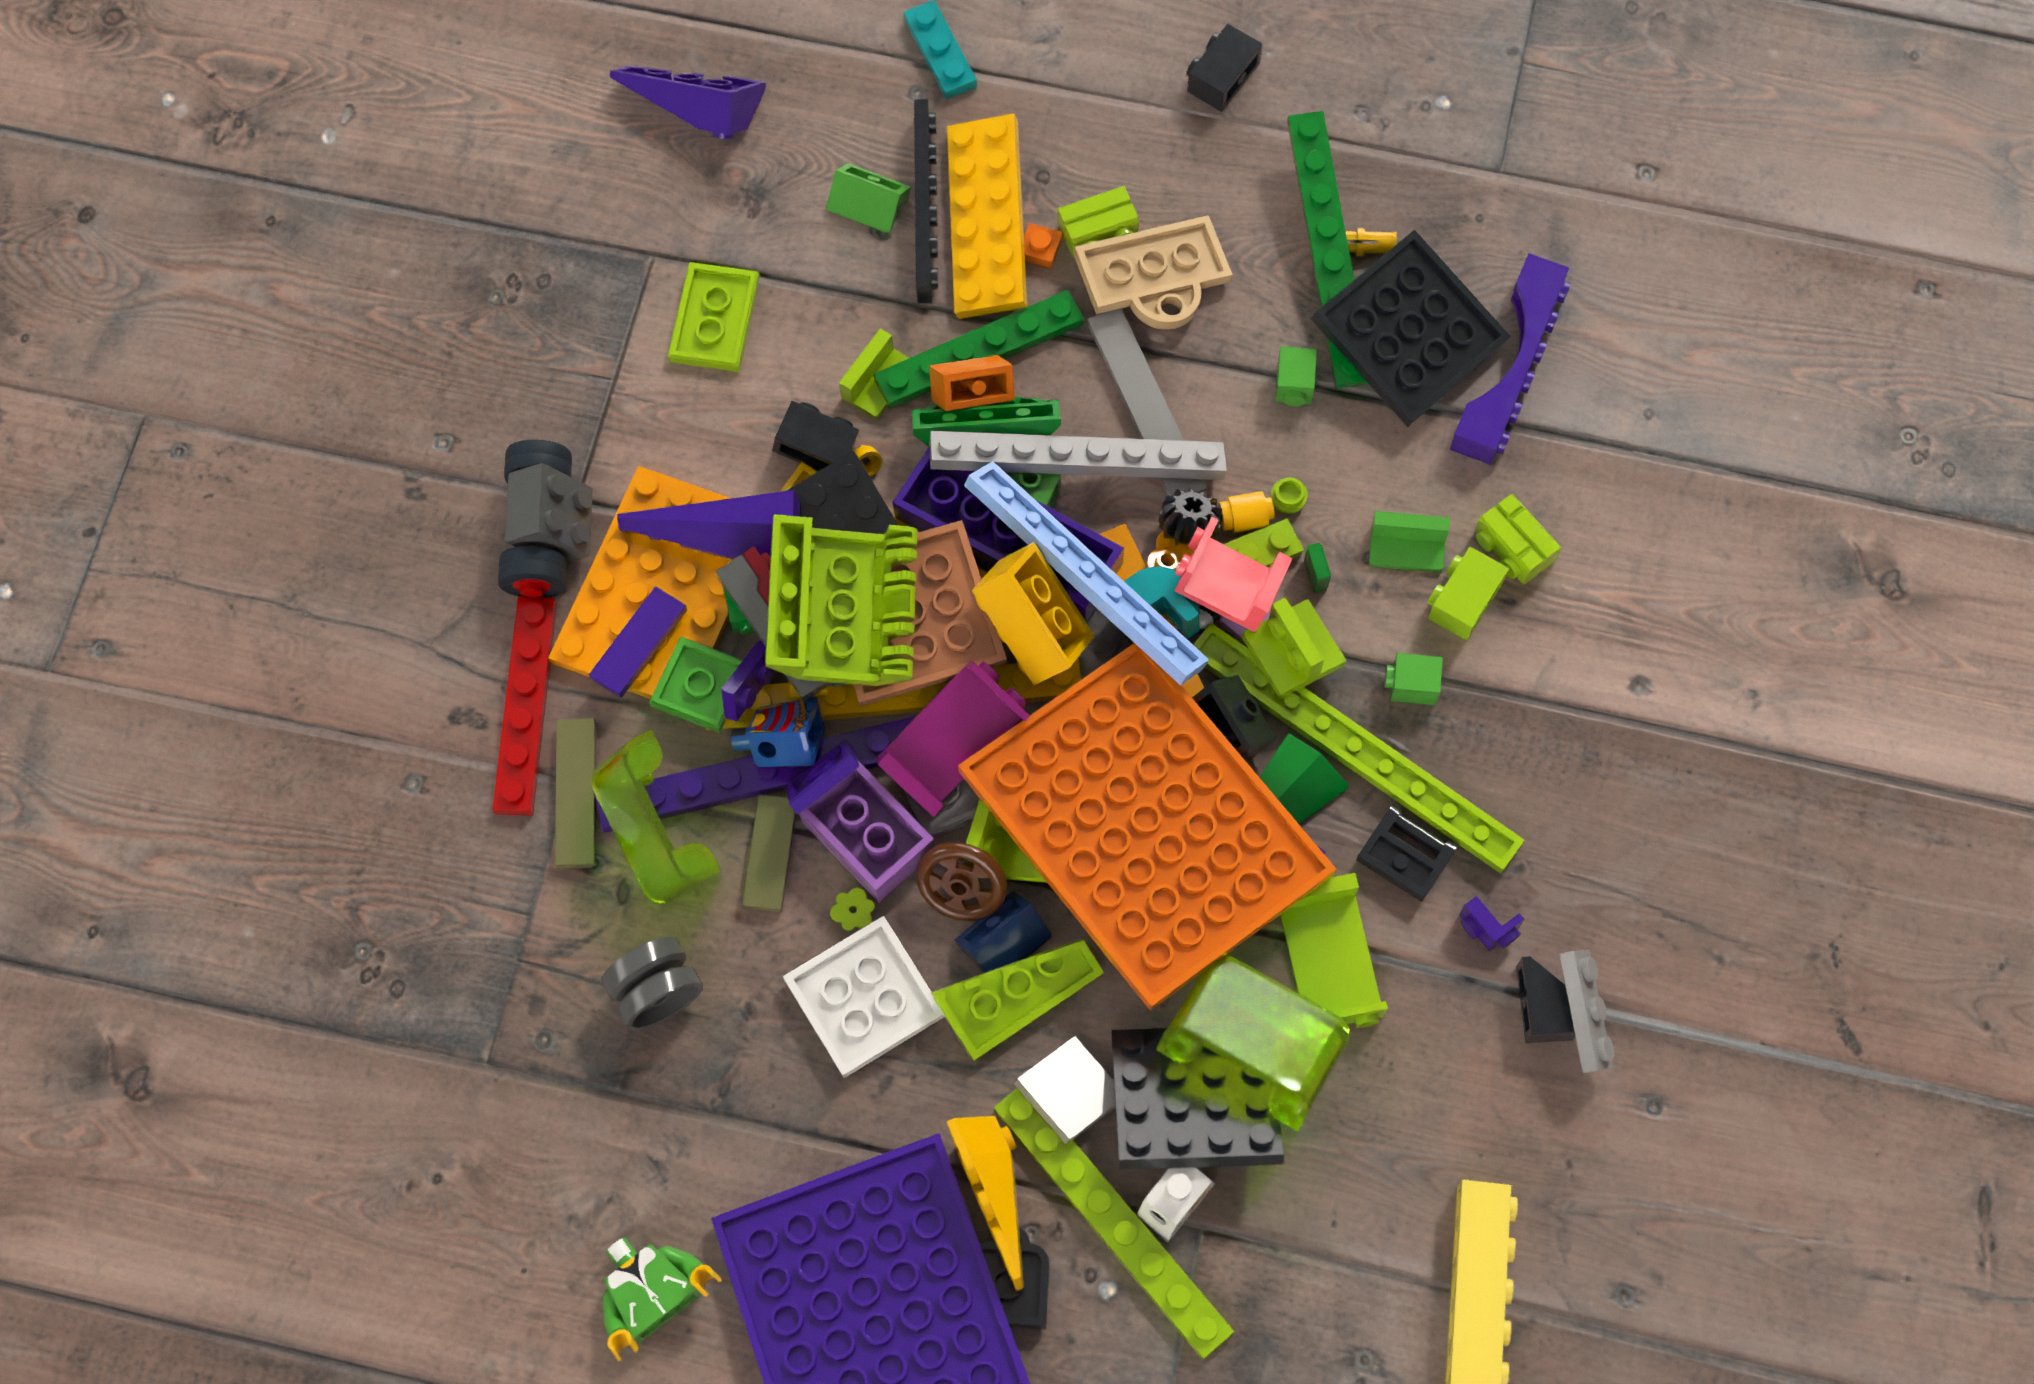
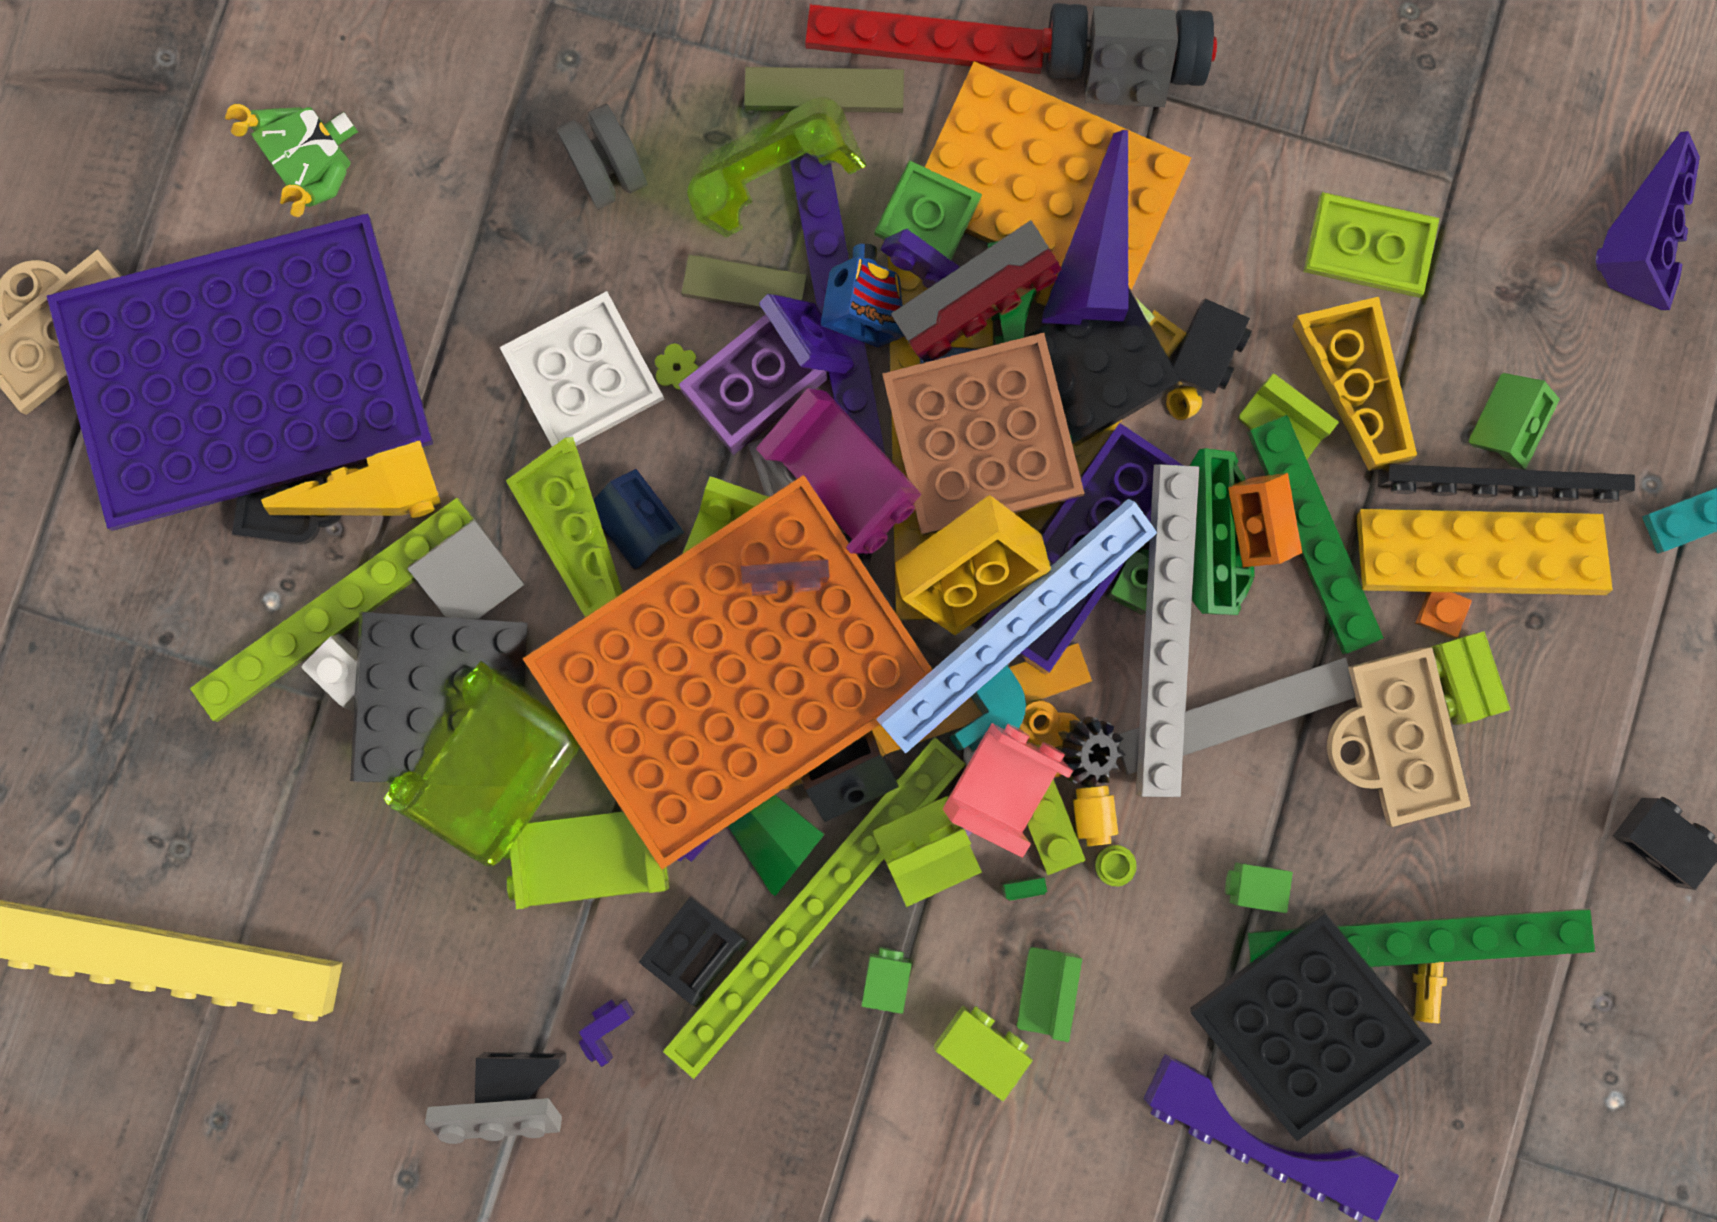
camera: 90 degrees right, 15 degrees up
dark purple tile [589,586,687,698] -> none
lime slope [765,514,918,686] -> none
reddish brown plate [916,842,1007,921] -> none
lime brick [1474,494,1562,584] -> none
none -> plate [741,560,830,596]
none -> yellow wedge [1292,297,1417,471]

